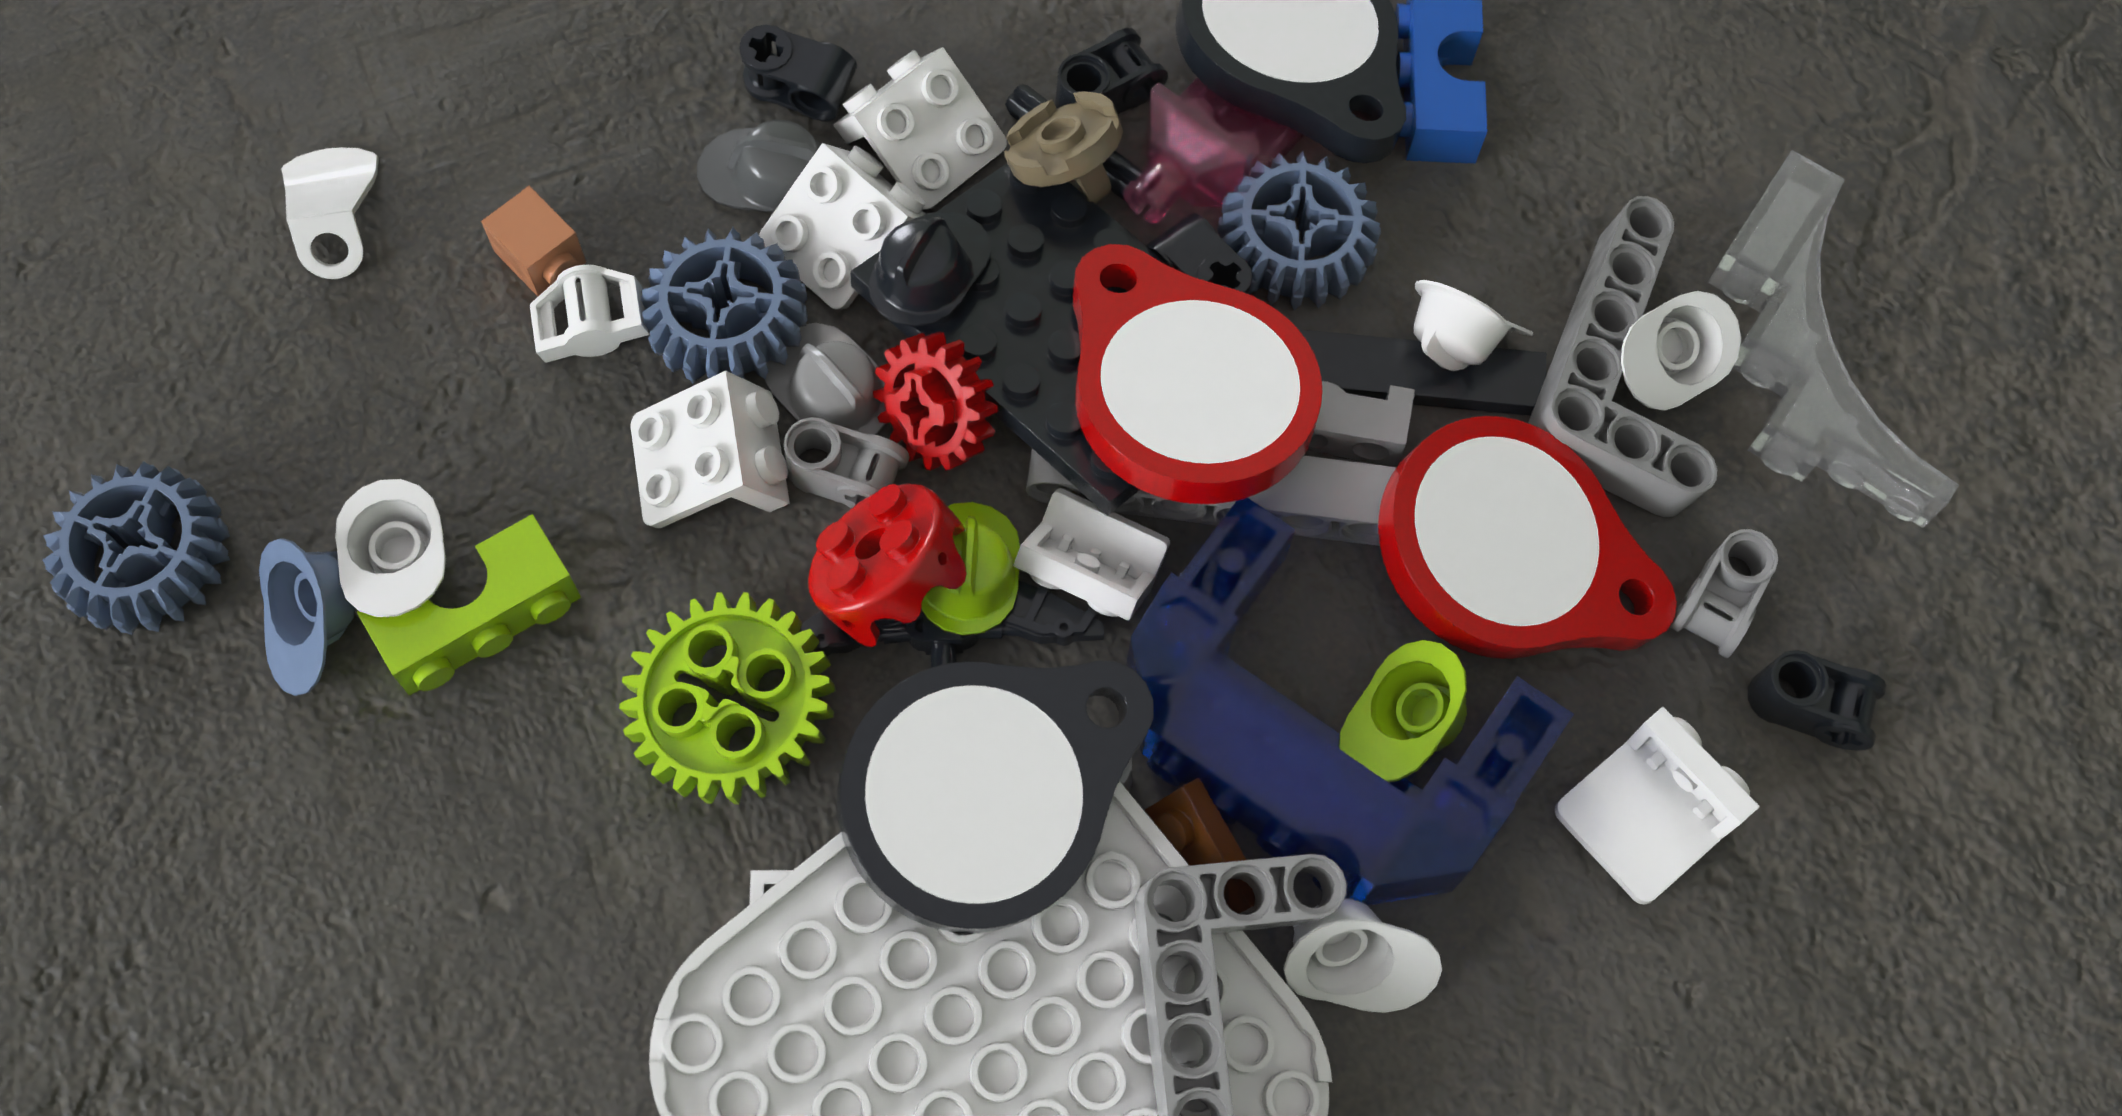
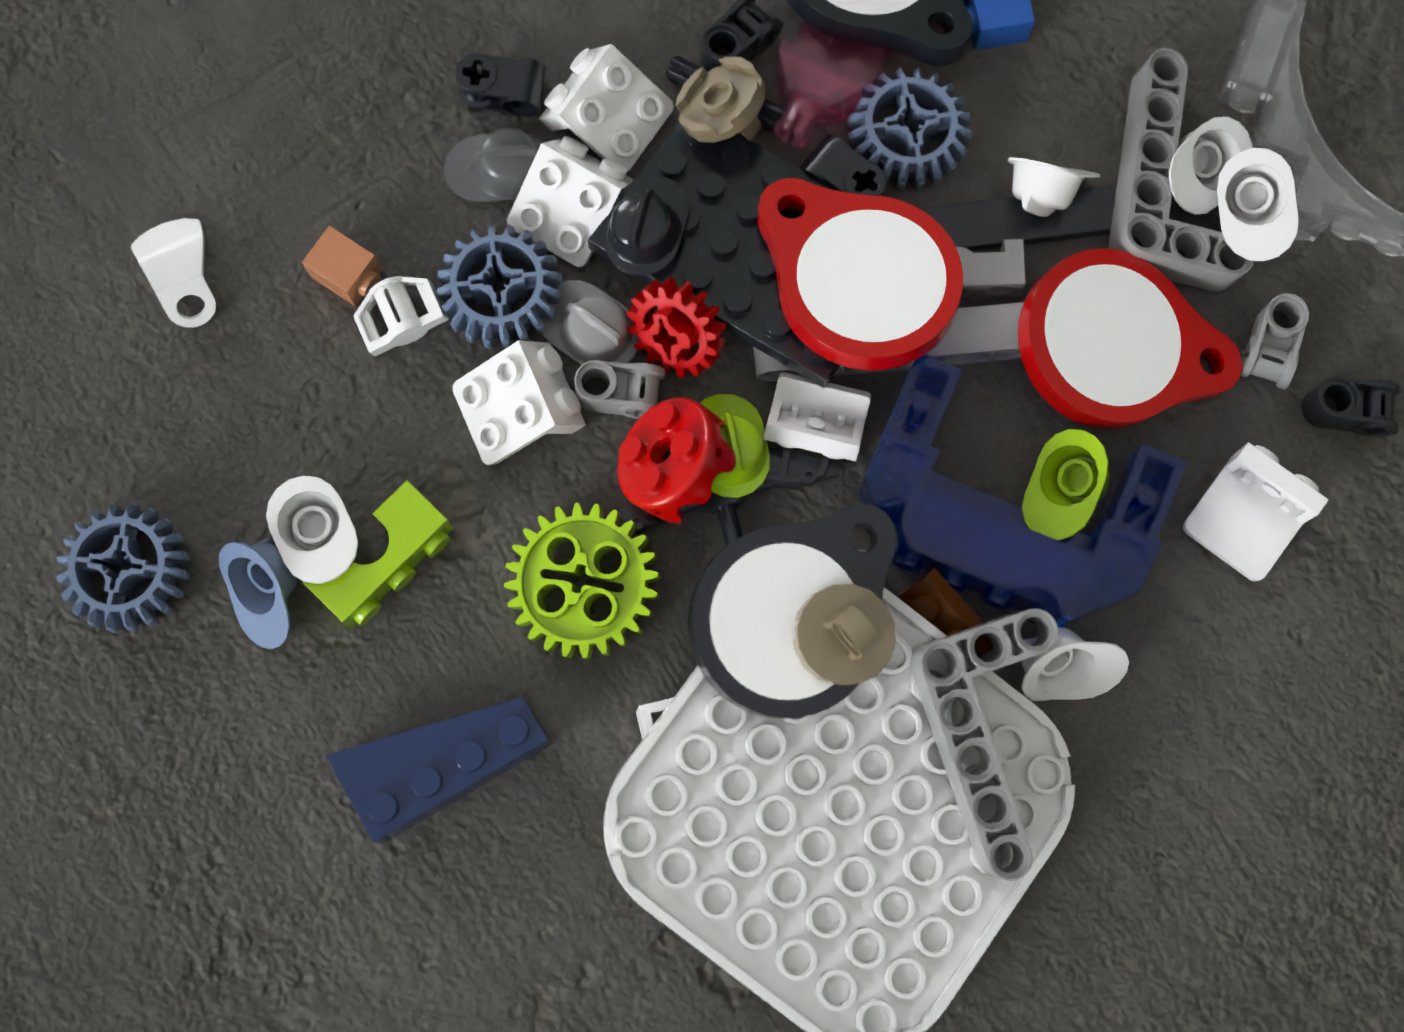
camera: 10 degrees left, 10 degrees up
none -> dark blue wedge [326,697,552,844]
none -> dark tan tile [794,584,896,685]
none -> white piece [1217,148,1298,262]

